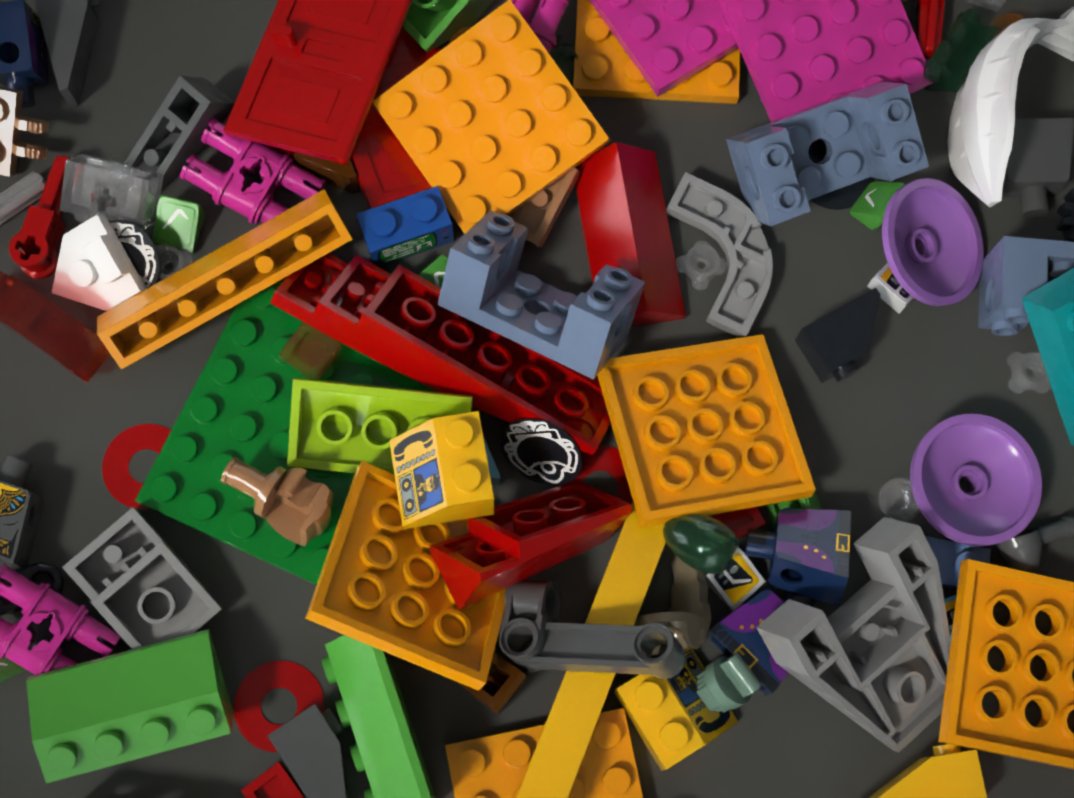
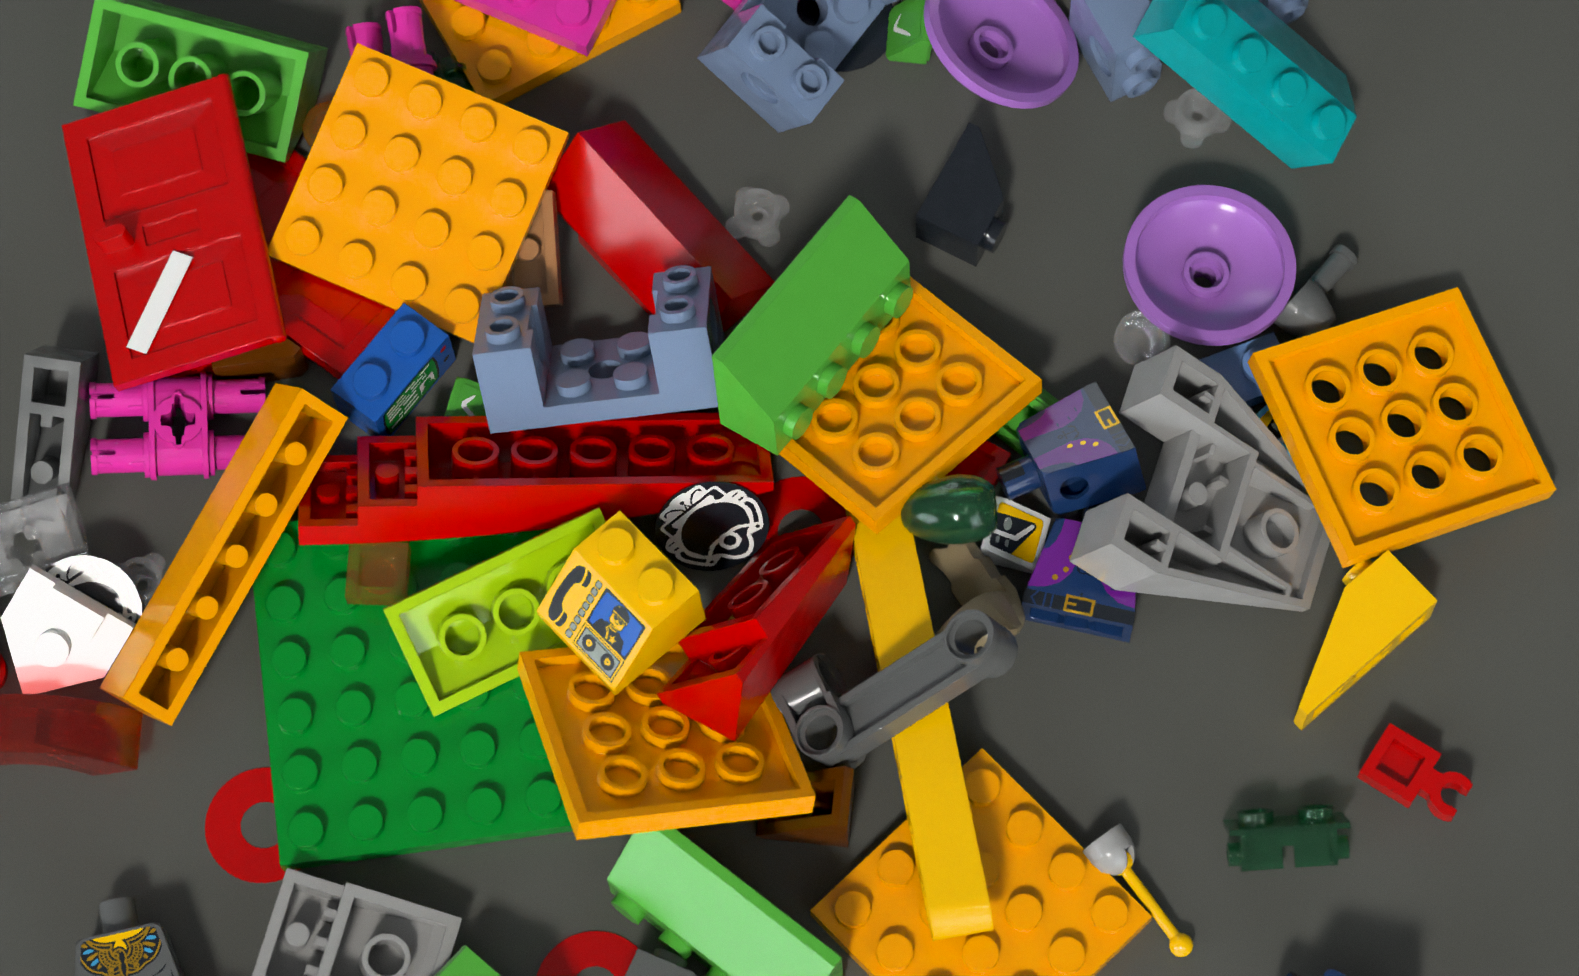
camera: 25 degrees left, 5 degrees down
bright green slope [152,195,206,254] -> none
medium nougat piece [221,457,334,547] -> none
yellow slope [613,648,738,771] -> none
light grey plate [666,172,773,338] -> none
sand green piece [696,652,762,713] -> none
white slope [867,263,914,314] -> none
none -> white sticker [126,251,193,354]
none -> bright green slope [712,195,913,456]

